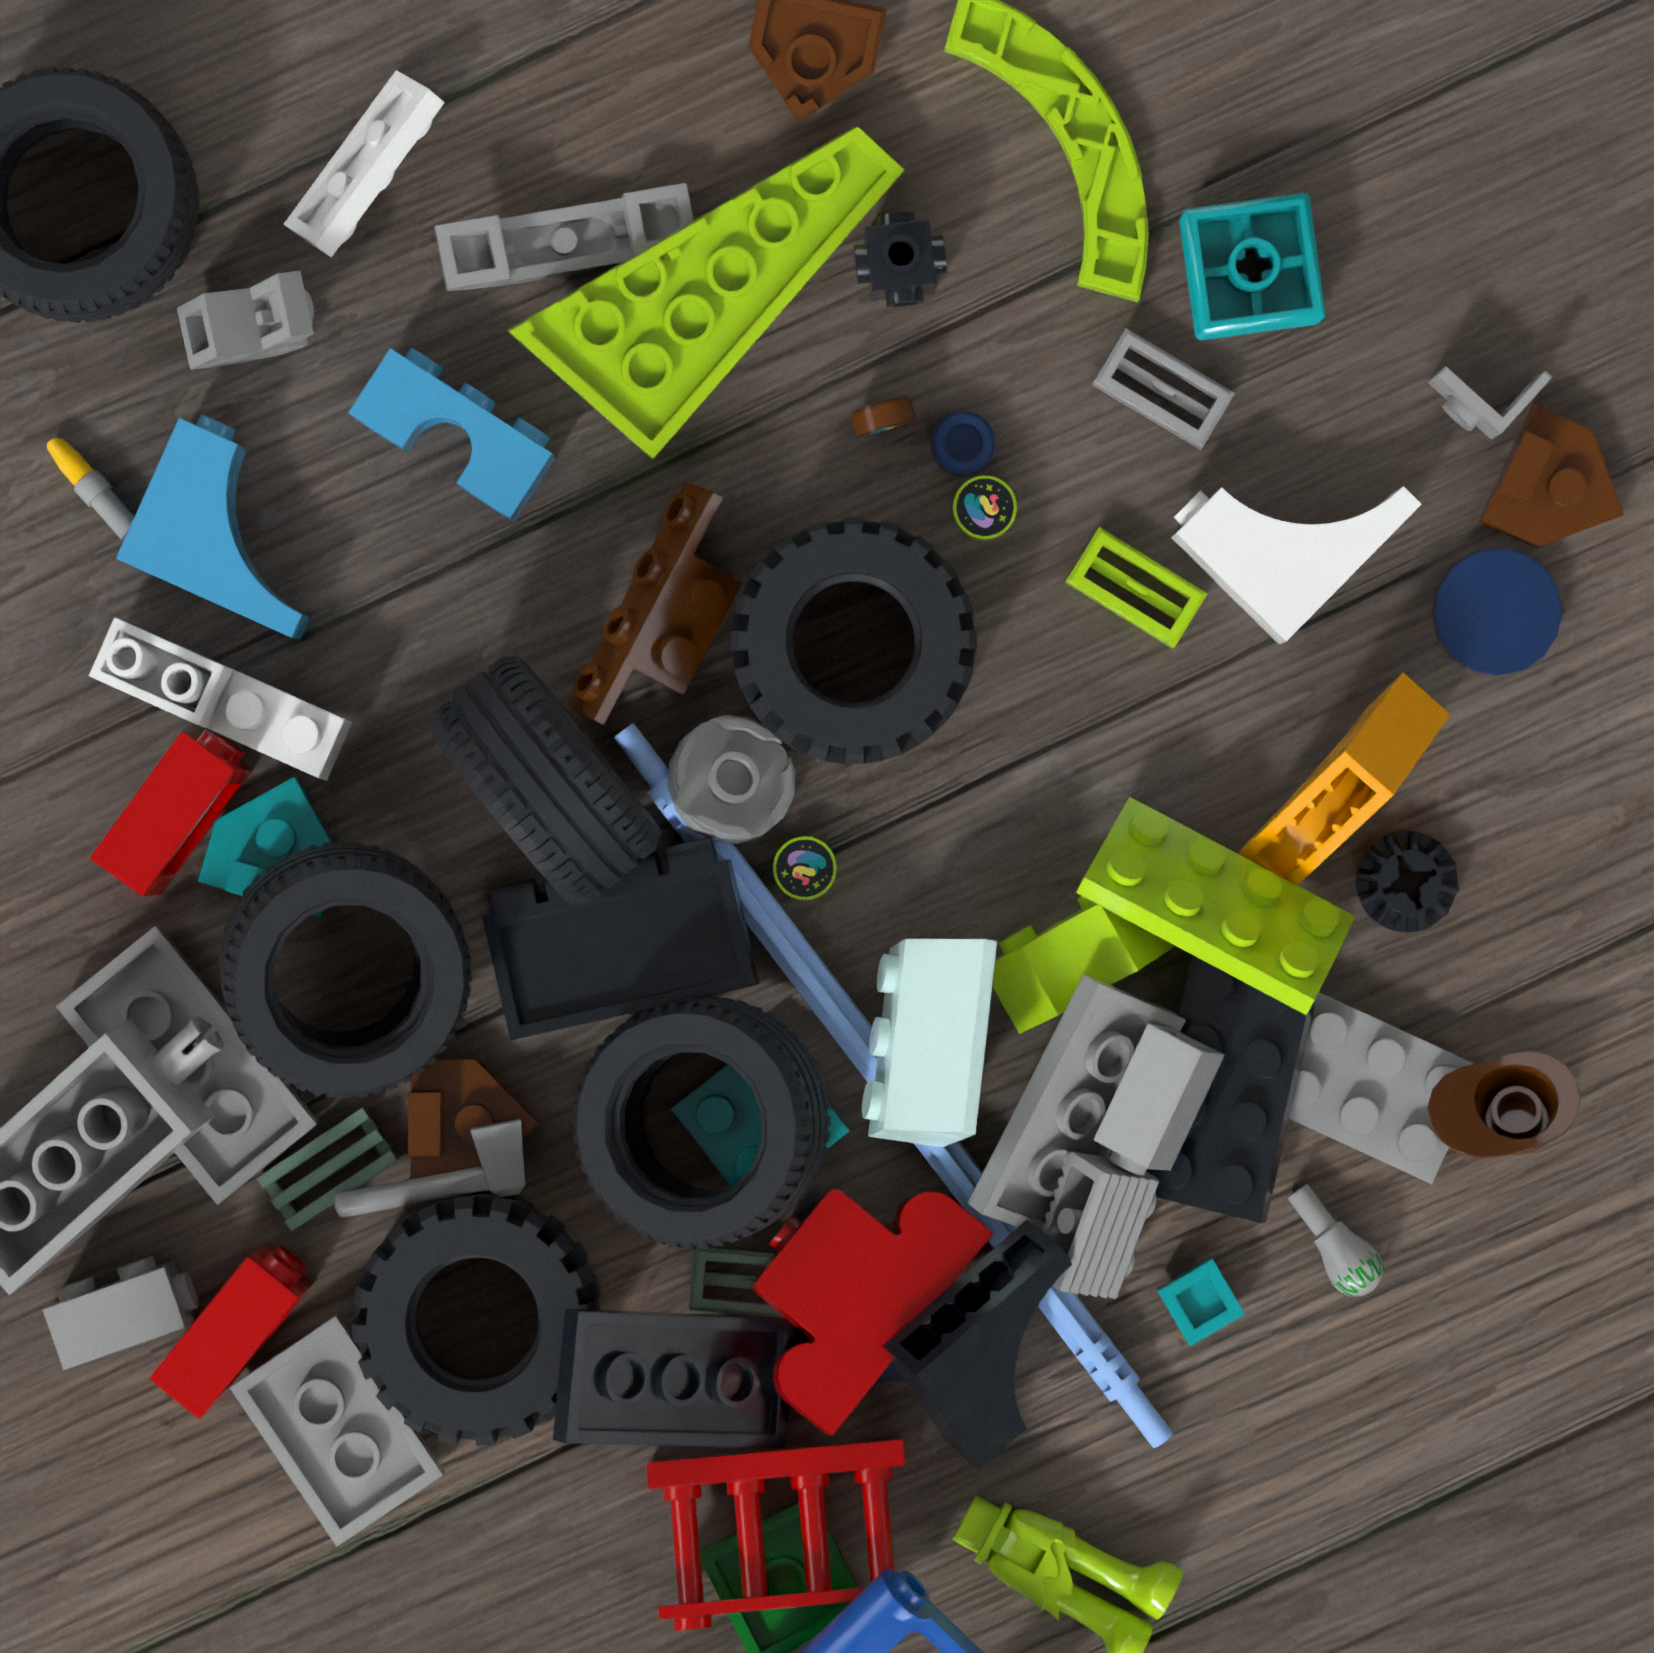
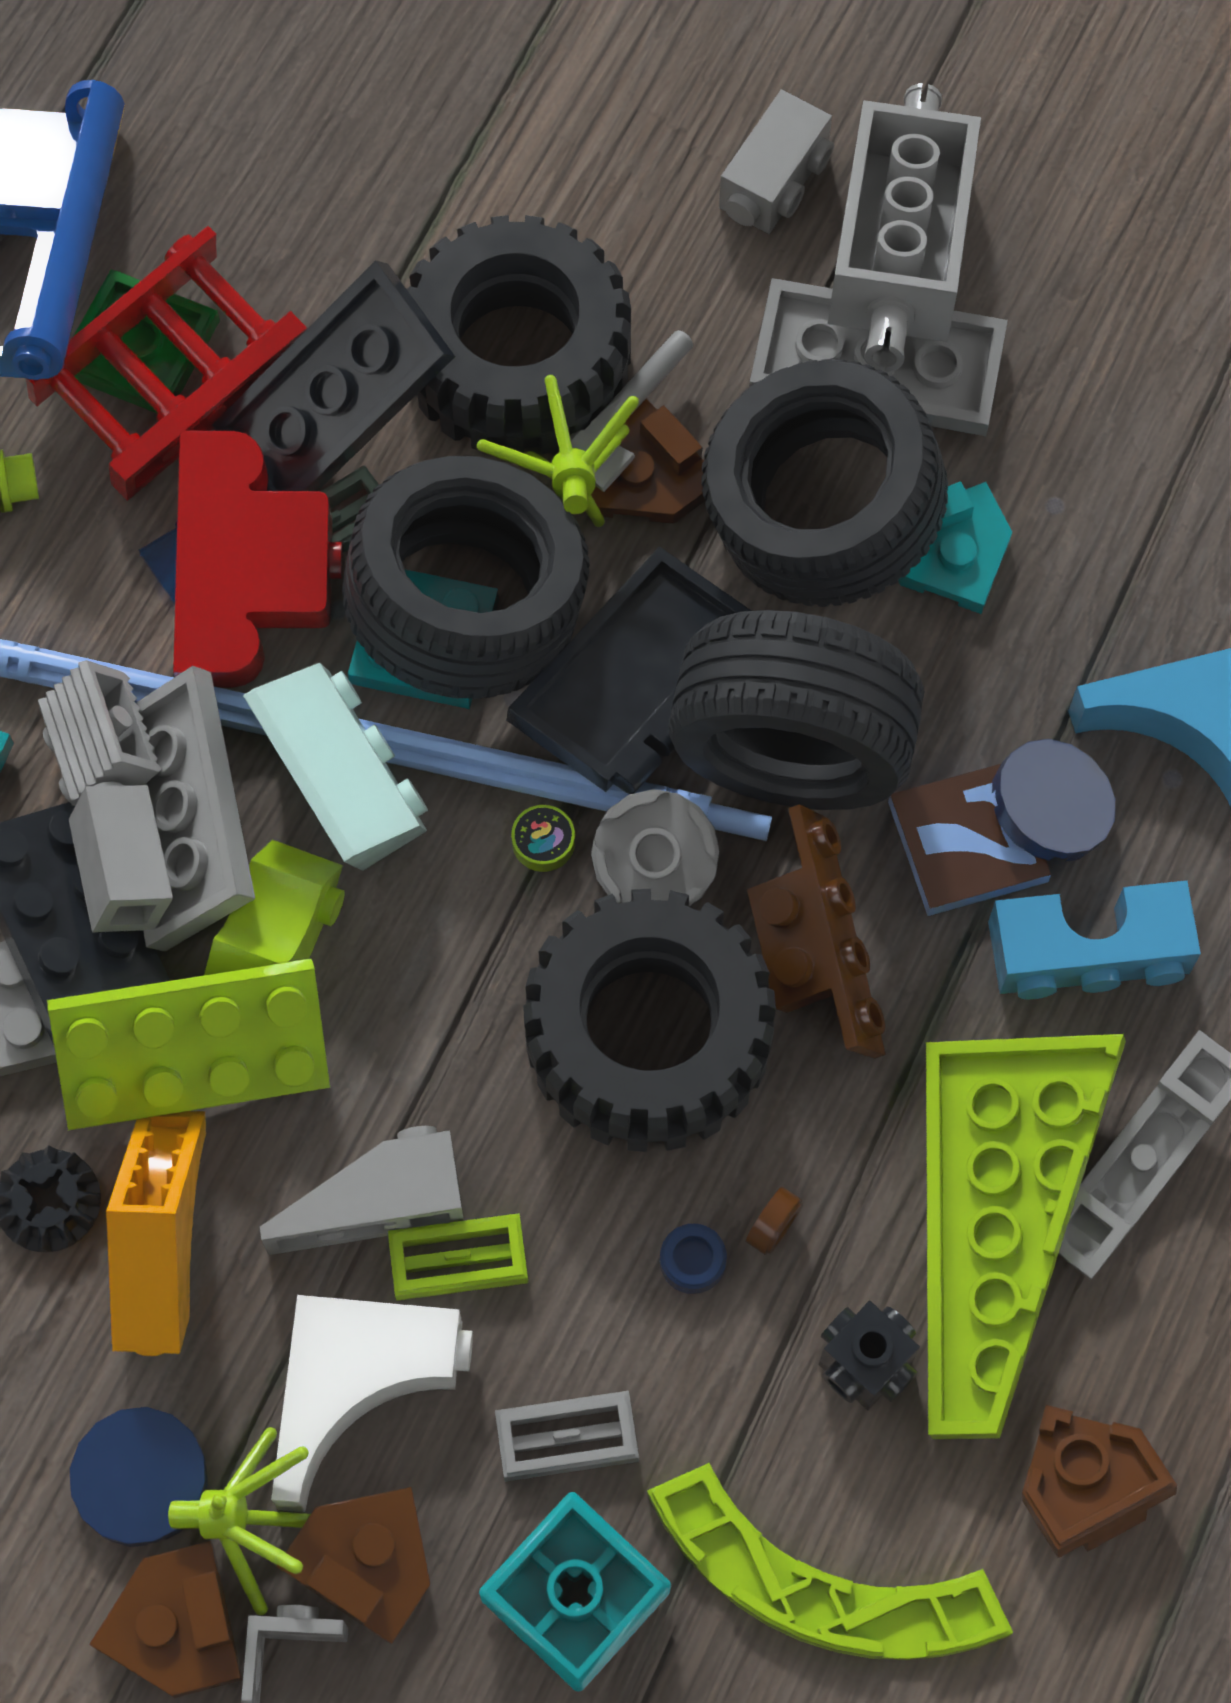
camera: 135 degrees right, 20 degrees down
white slope [89,617,352,781] -> none
red window [89,729,252,897] -> none
red window [149,1244,314,1420] -> none
light grey plate [230,1313,445,1547] -> none
sand green tile [256,1106,399,1232] -> none
black arch [883,1220,1072,1470] -> none
tile [952,476,1017,541] -> none
none -> lime plant [168,1427,311,1616]
none -> light grey slope [260,1126,464,1255]
none -> reddish brown plate [276,1487,430,1645]
none -> lime plant [477,375,639,527]
none -> reddish brown tile [888,763,1051,916]
none -> tile [992,739,1116,862]

